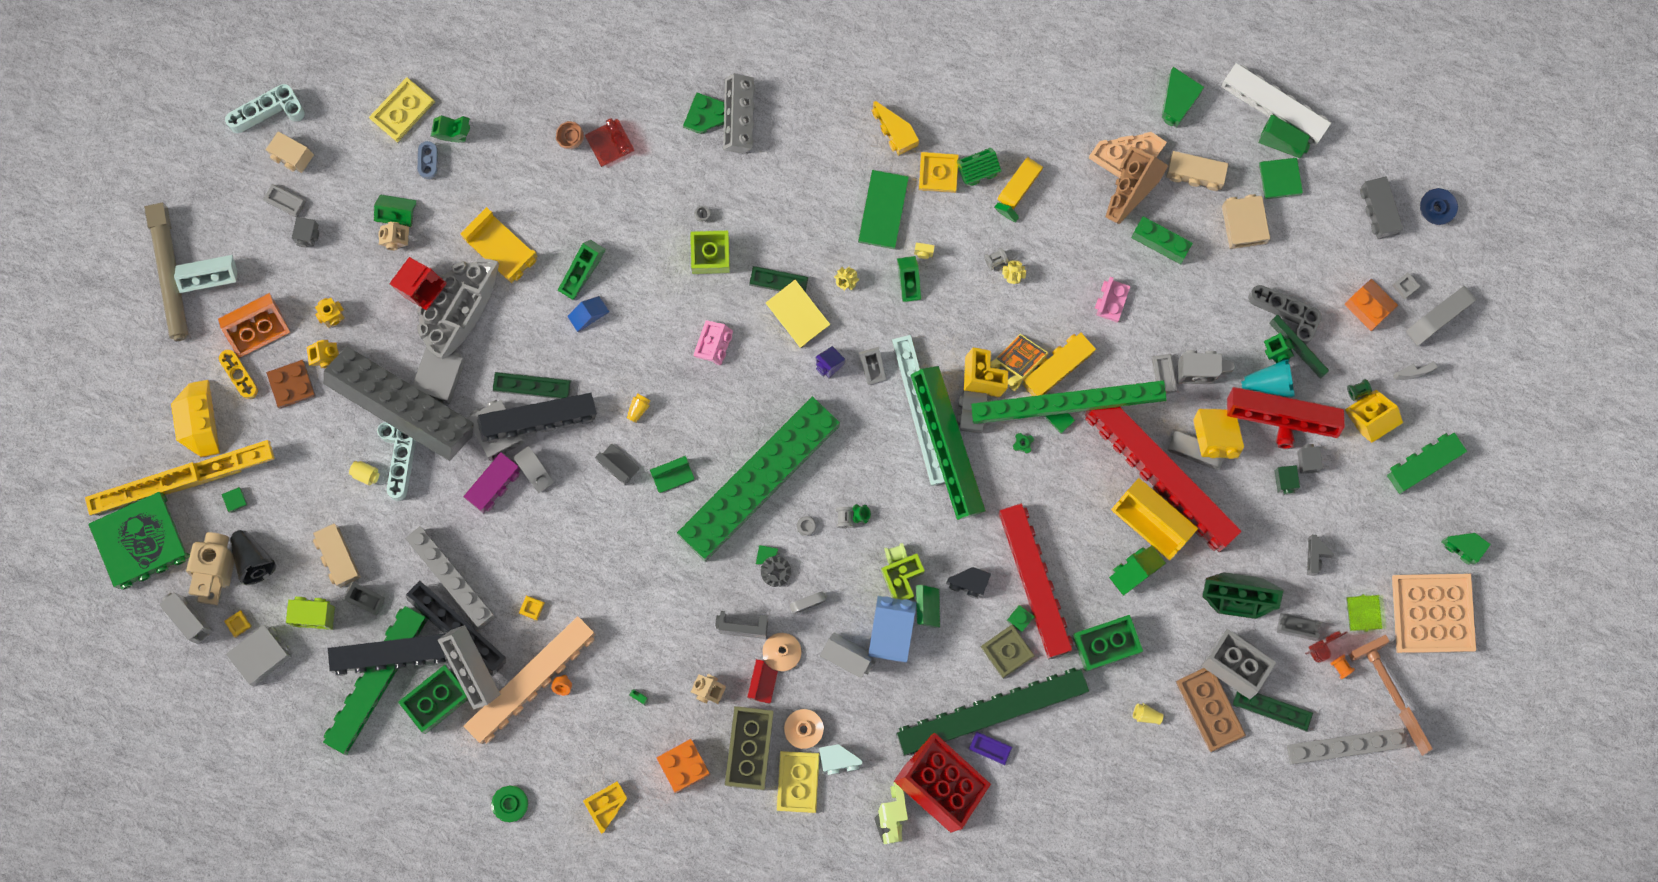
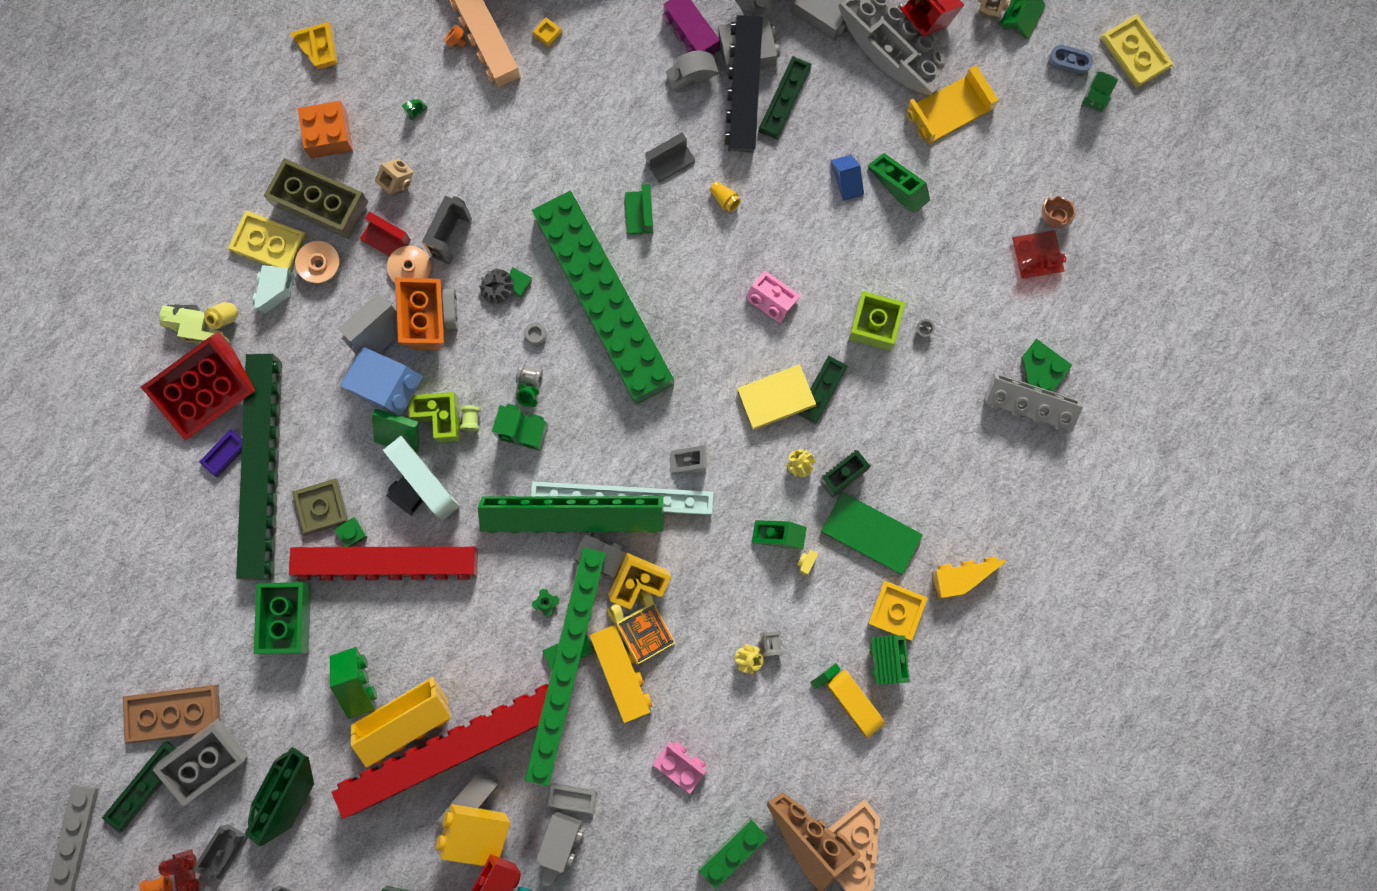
camera: 110 degrees right, 0 degrees up
dark purple slope [816,346,846,379] -> none
light yellow cone [1133,703,1164,725] -> none
none -> light yellow brick [204,302,238,329]
none -> light aqua beam [383,436,460,521]
none -> orange slope [395,277,444,351]
none -> green brick [492,404,548,451]
none -> dark green brick [820,450,871,498]

